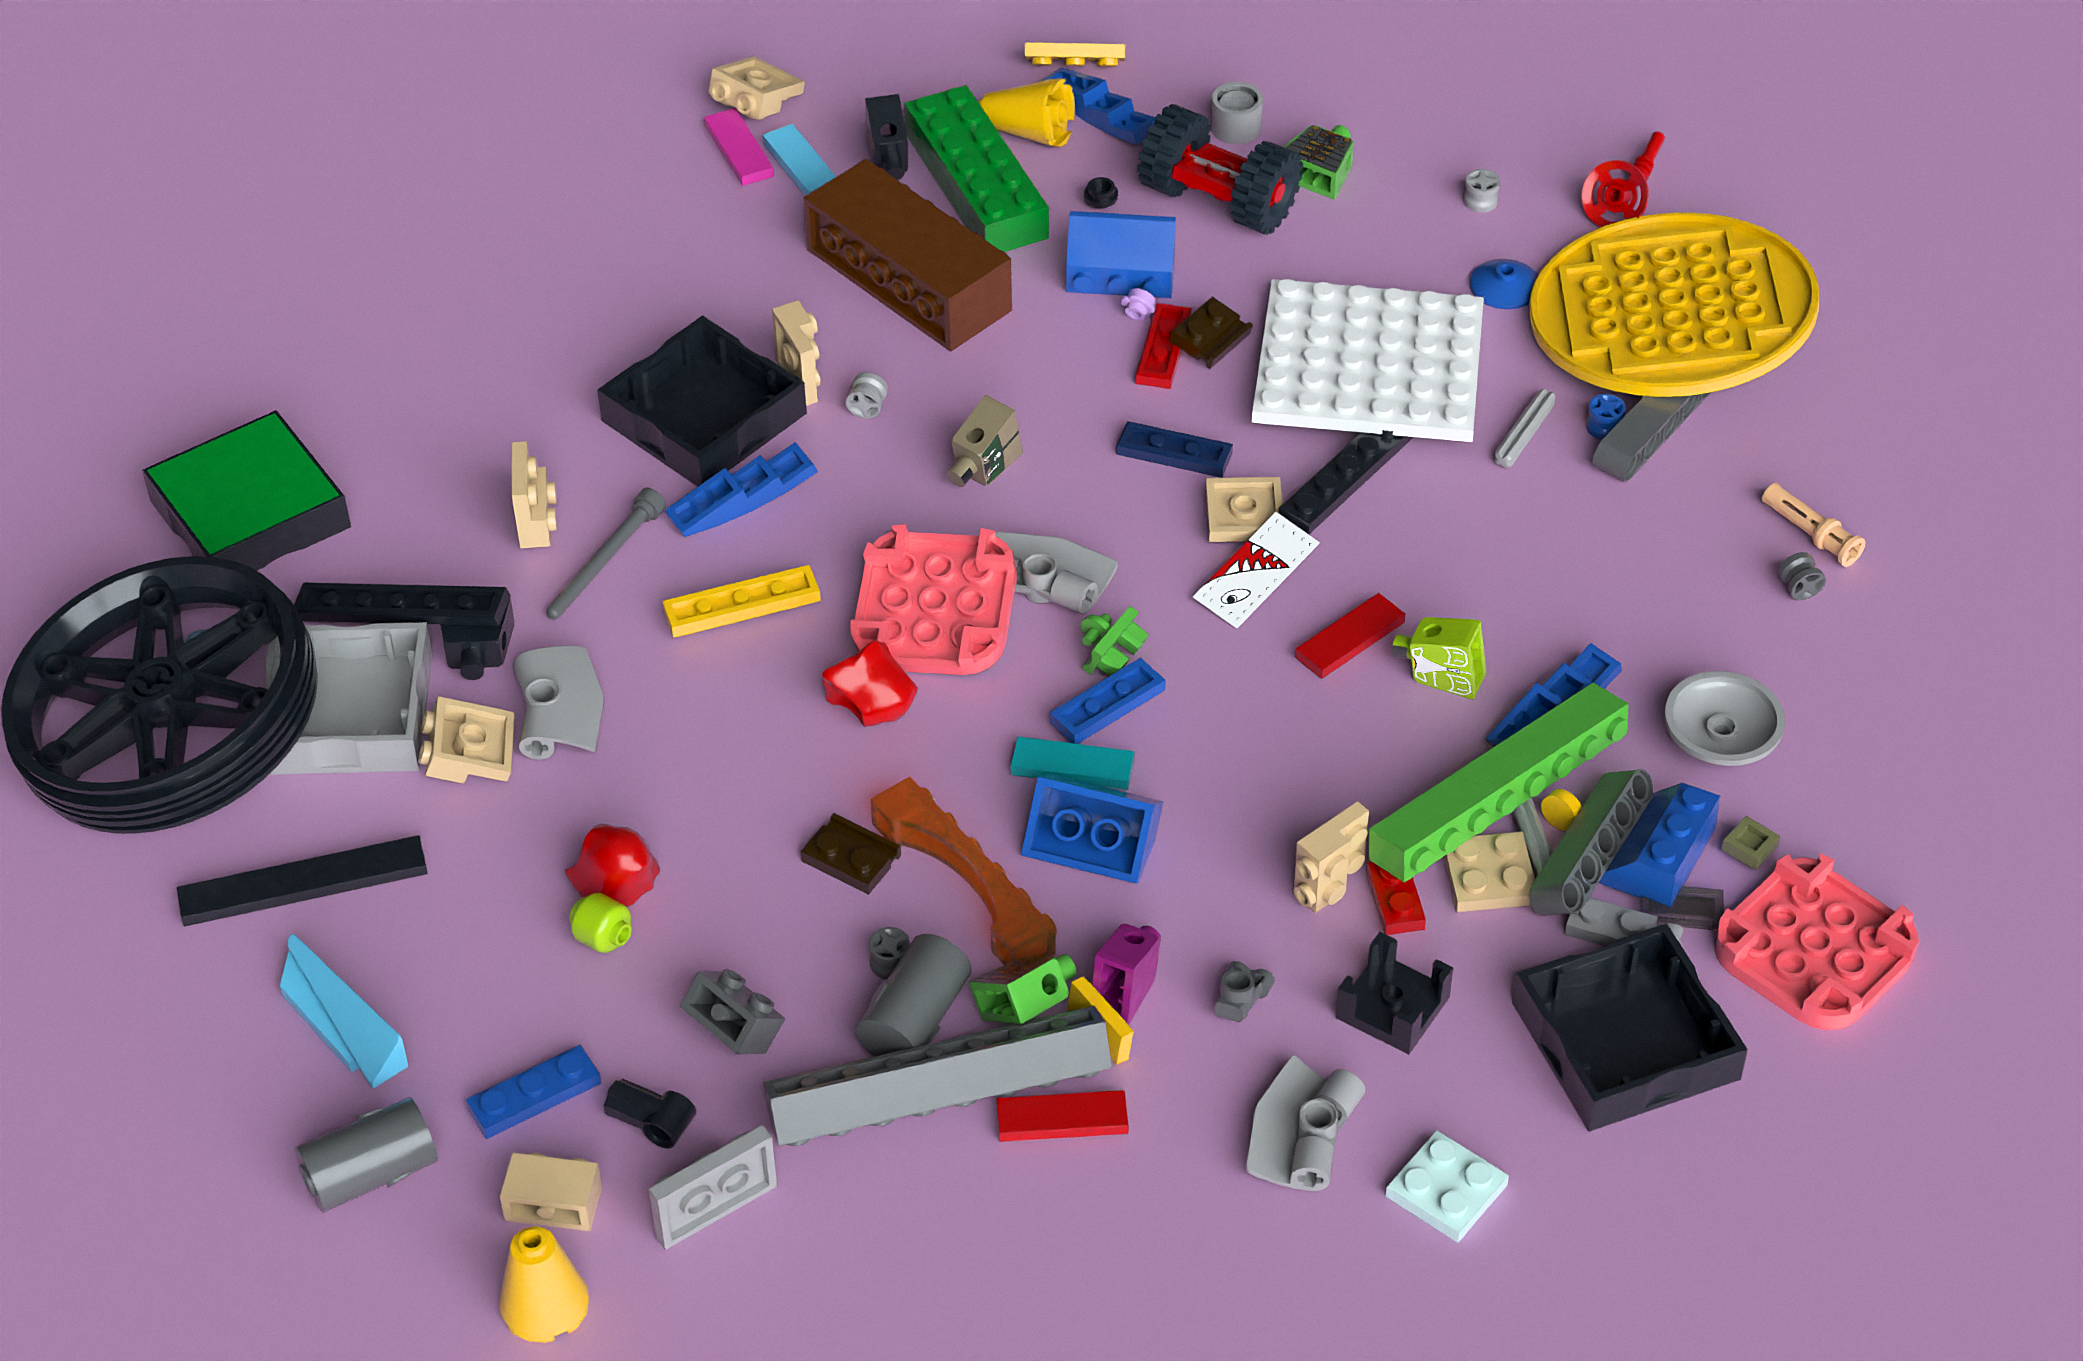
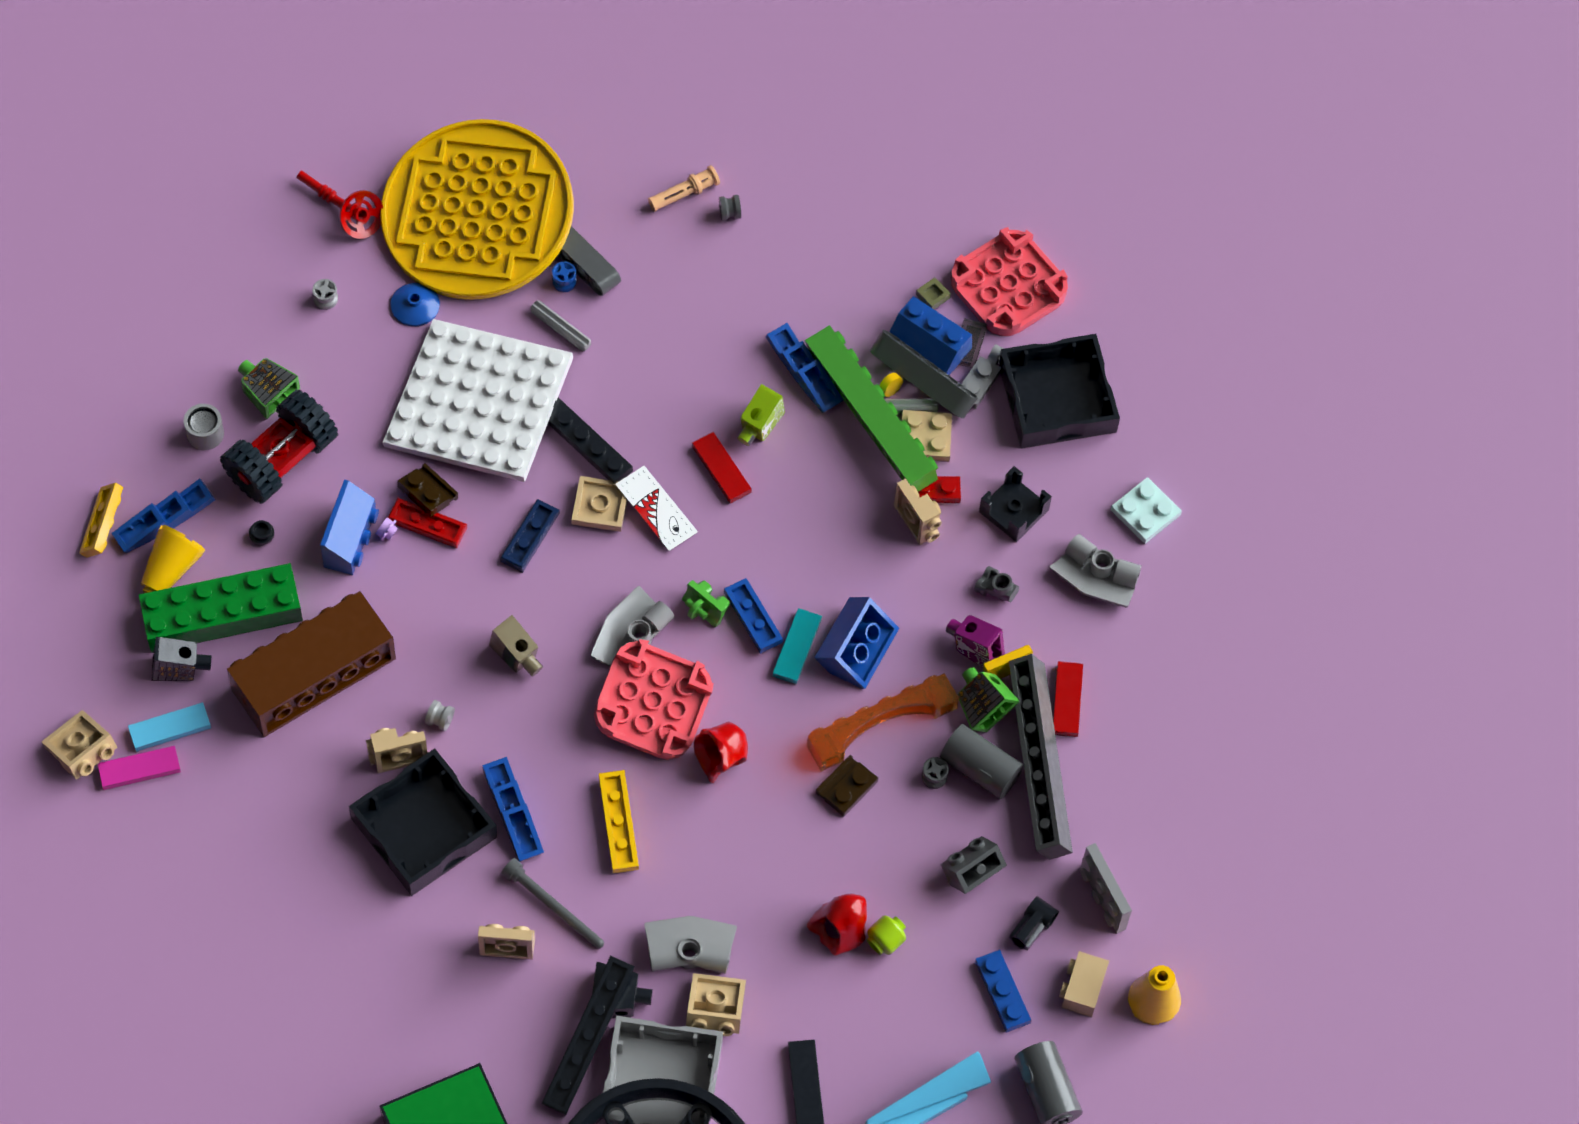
camera: 85 degrees left, 15 degrees up
light grey dish [1664,671,1785,766] -> none

